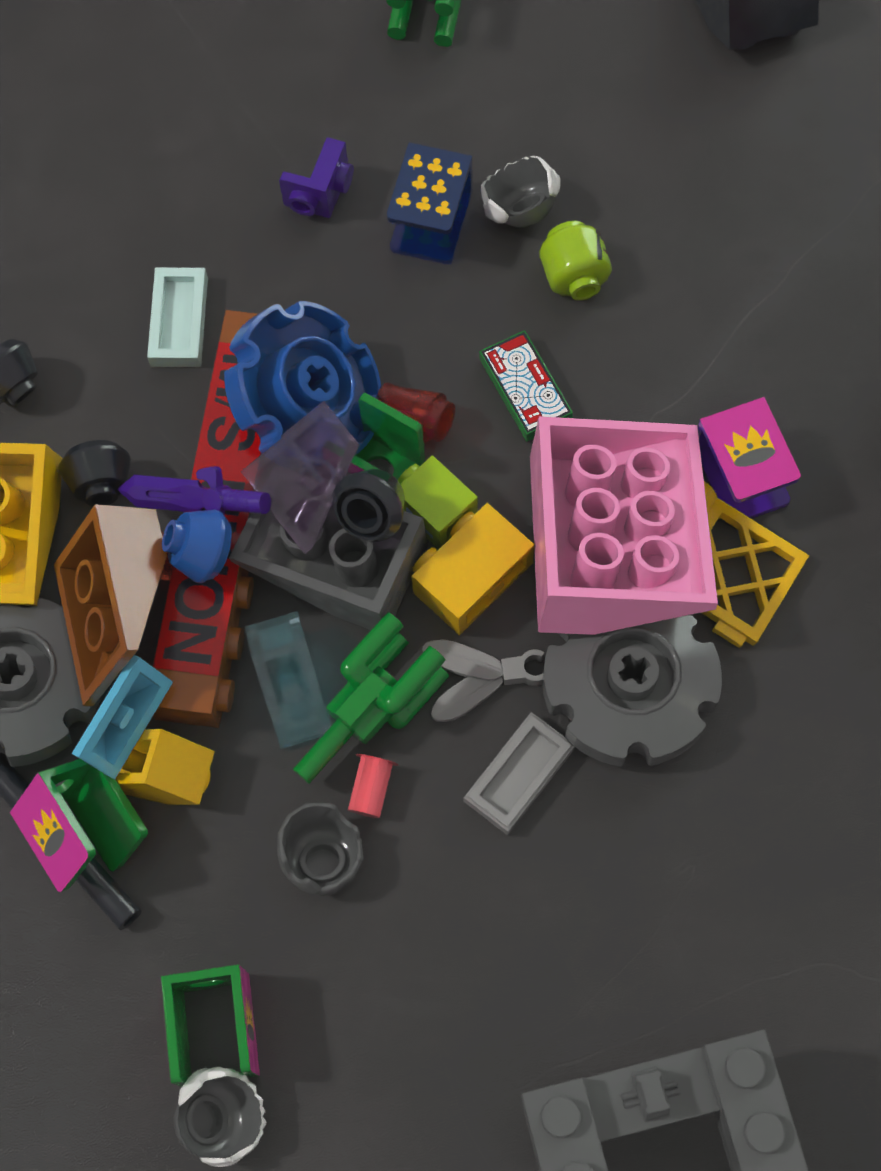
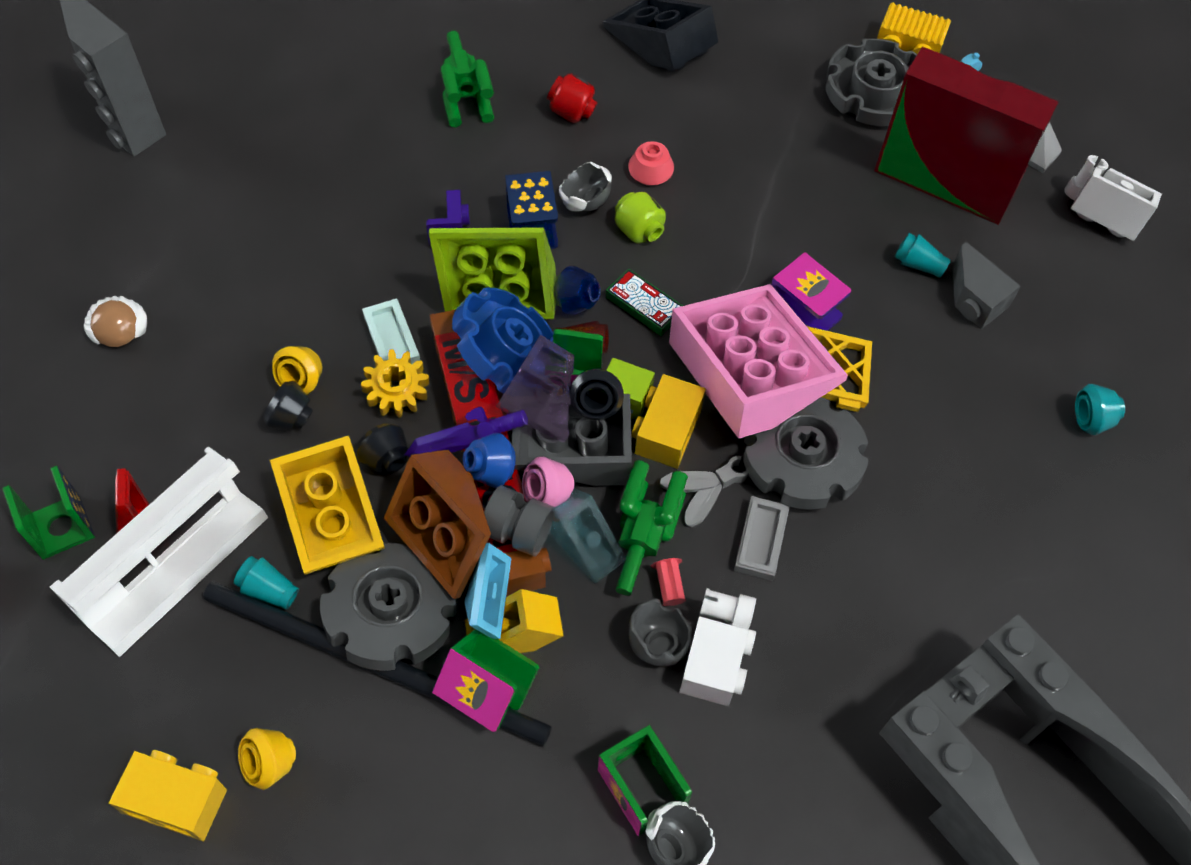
camera: 30 degrees left, 10 degrees down
none -> yellow cone [272,346,322,394]
none -> yellow gear [361,349,429,418]
none -> lime slope [429,228,558,319]
none -> dark grey wheel [484,485,556,557]
none -> bright pink cone [522,457,574,508]
none -> red head [547,73,598,124]
none -> clear blue cone [554,266,601,315]
none -> coral cone [628,141,674,186]
none -> white hinge [679,588,757,707]

